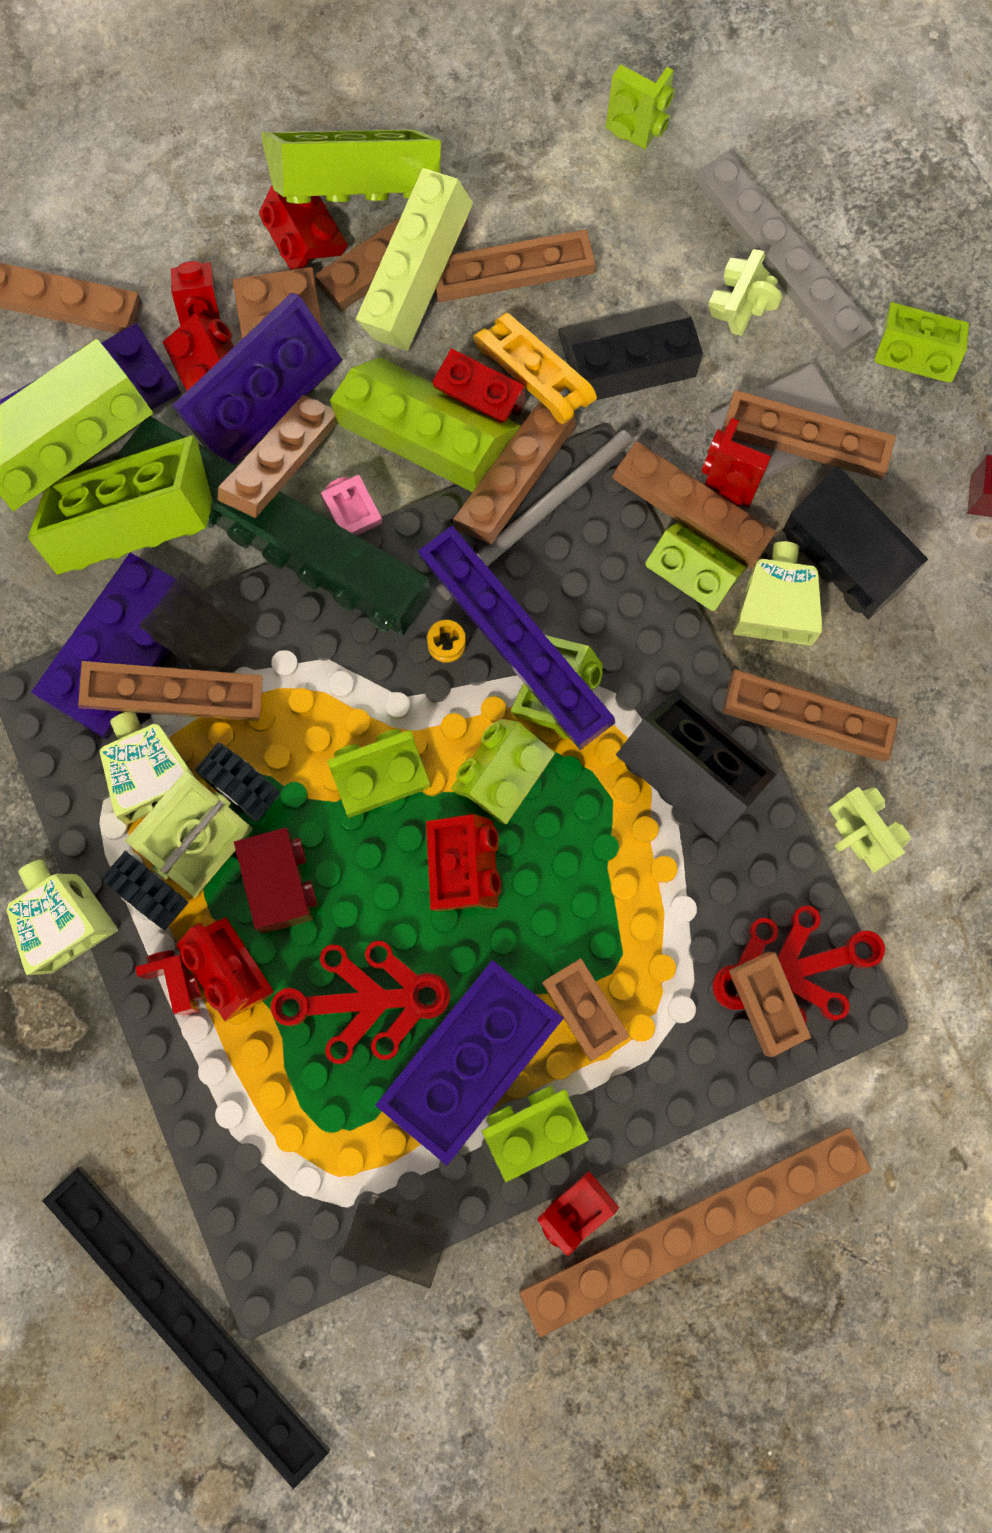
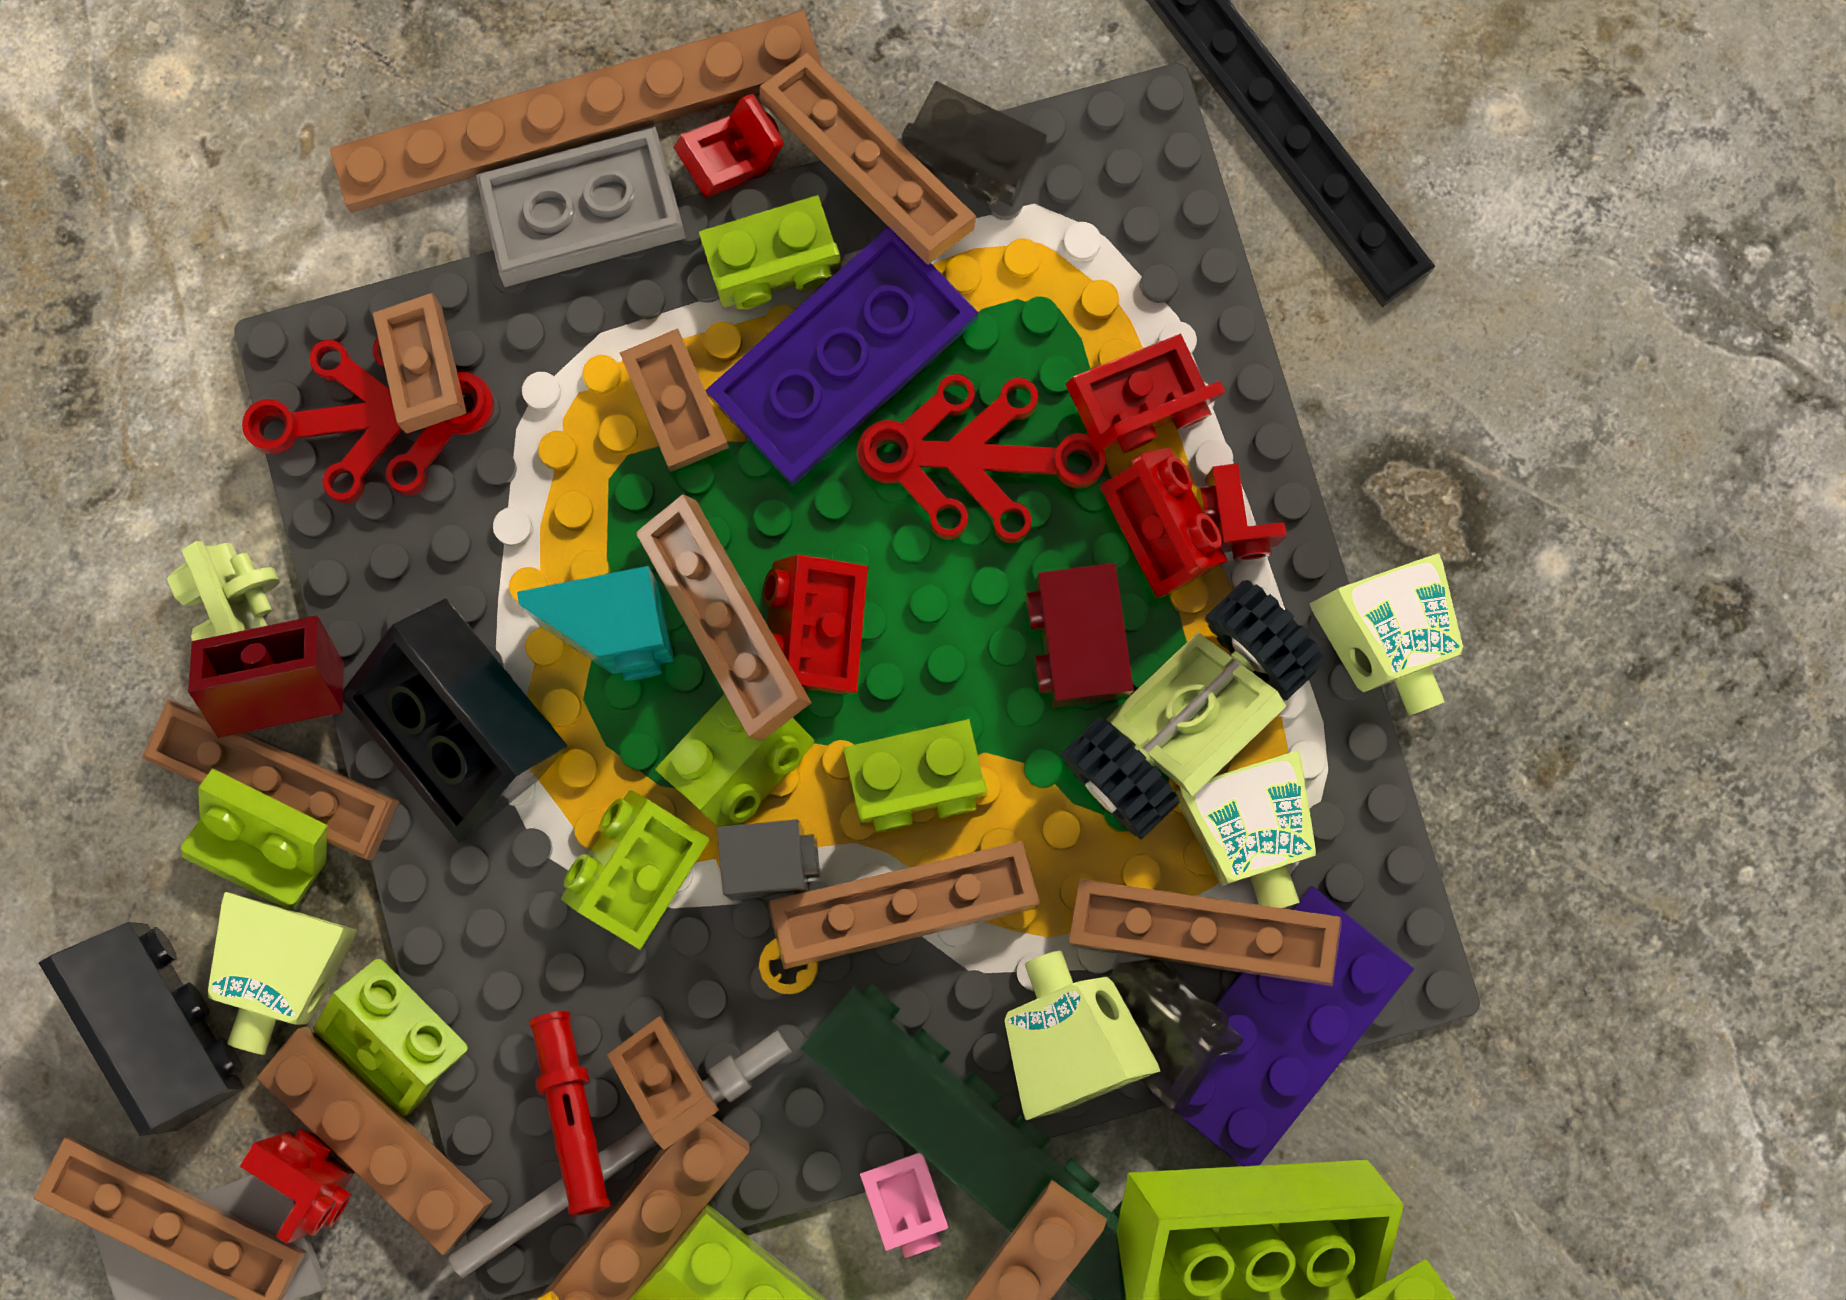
camera: 170 degrees left, 5 degrees up
dark purple plate [418,526,615,750] -> none
none -> lime bracket [181,768,328,910]
none -> dark red brick [188,615,344,738]
none -> light grey tile [476,127,686,287]
none -> teal slope [517,566,675,681]
none -> red pin [529,1011,611,1217]
none -> medium nougat plate [607,1016,719,1150]
none -> medium nougat plate [636,494,811,741]
none -> dark grey brick [717,819,820,901]
none -> medium nougat plate [759,53,976,265]
none -> medium nougat plate [768,841,1040,969]
none -> yellowish green torso [1004,951,1160,1120]
none -> red bracket [1065,333,1226,453]

